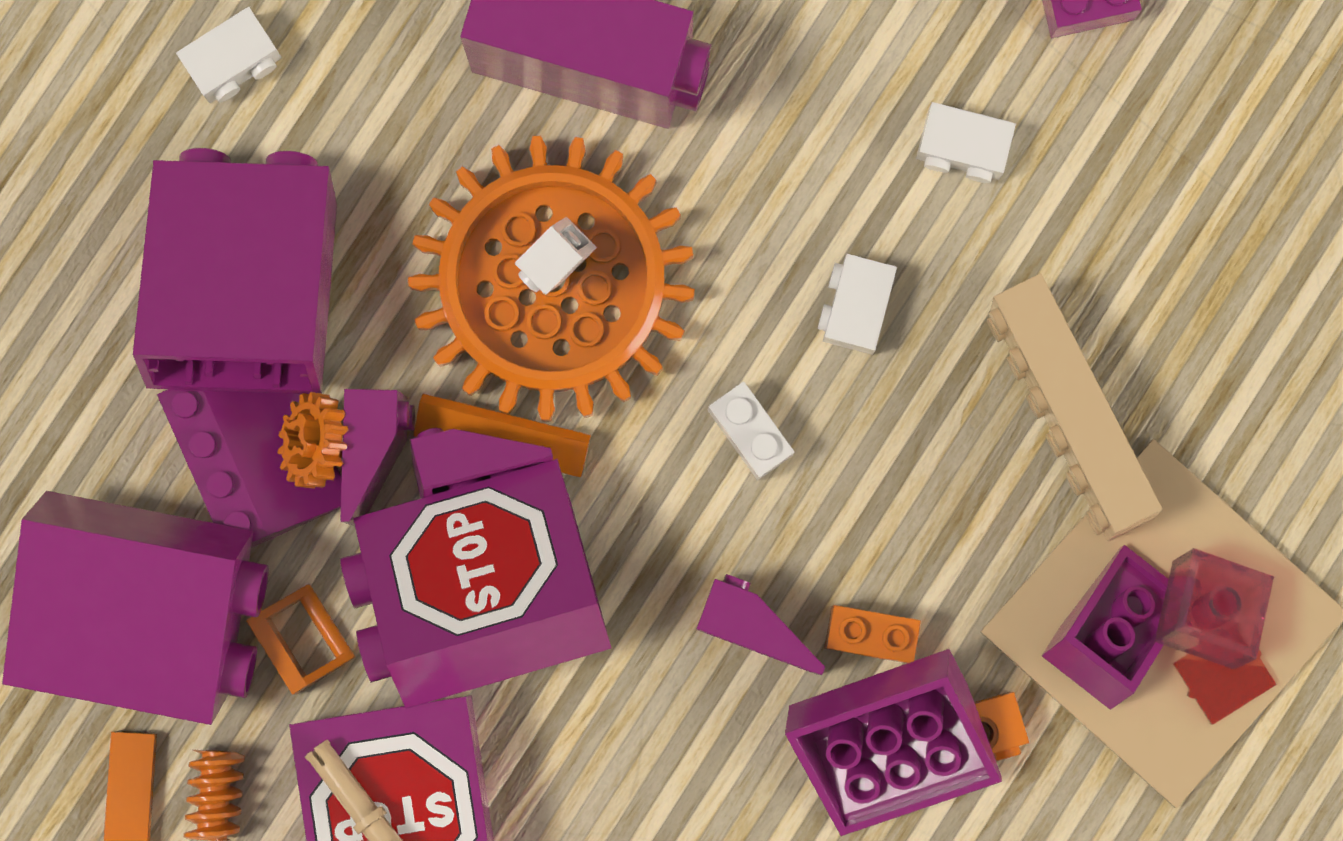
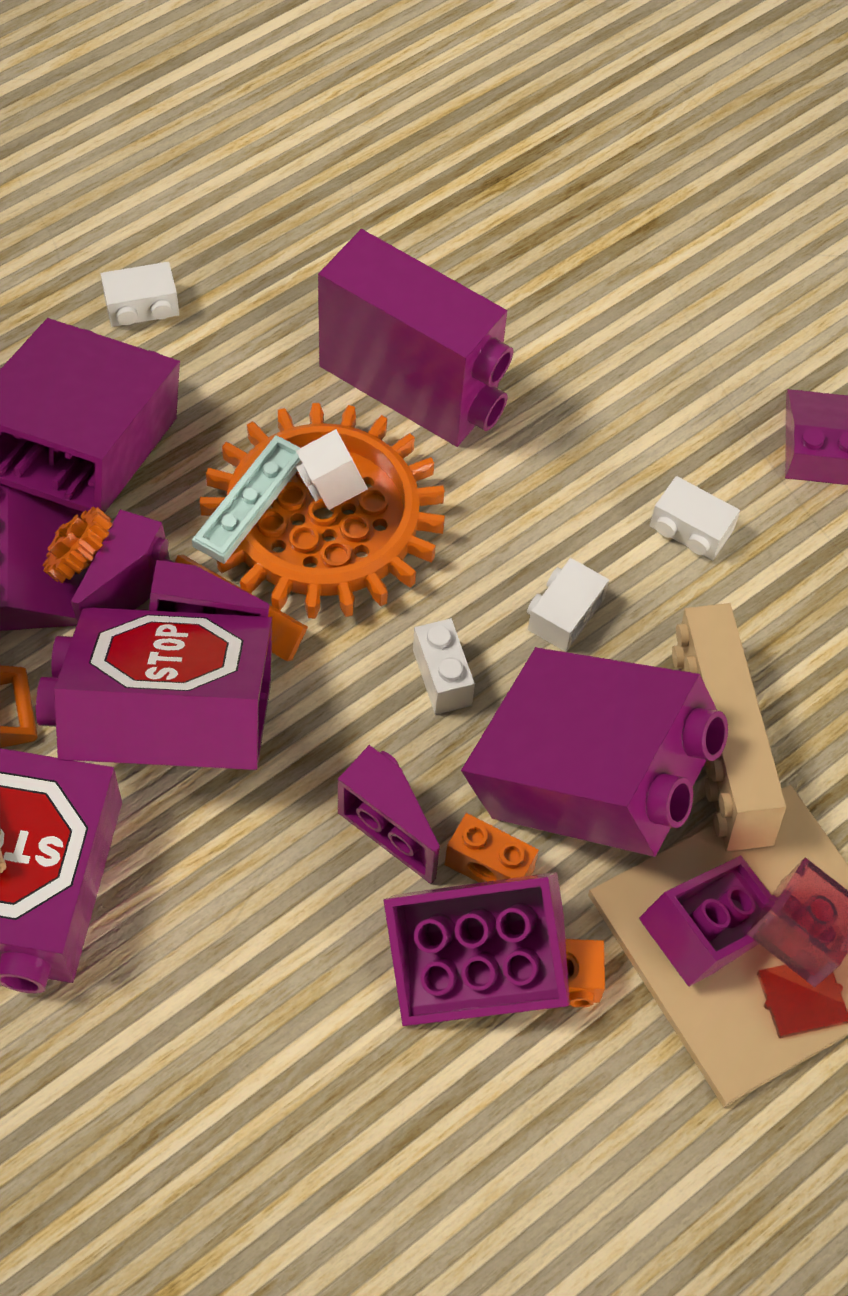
camera: 15 degrees right, 25 degrees down
none -> light aqua tile [192,435,302,564]
none -> magenta brick [461,647,728,857]

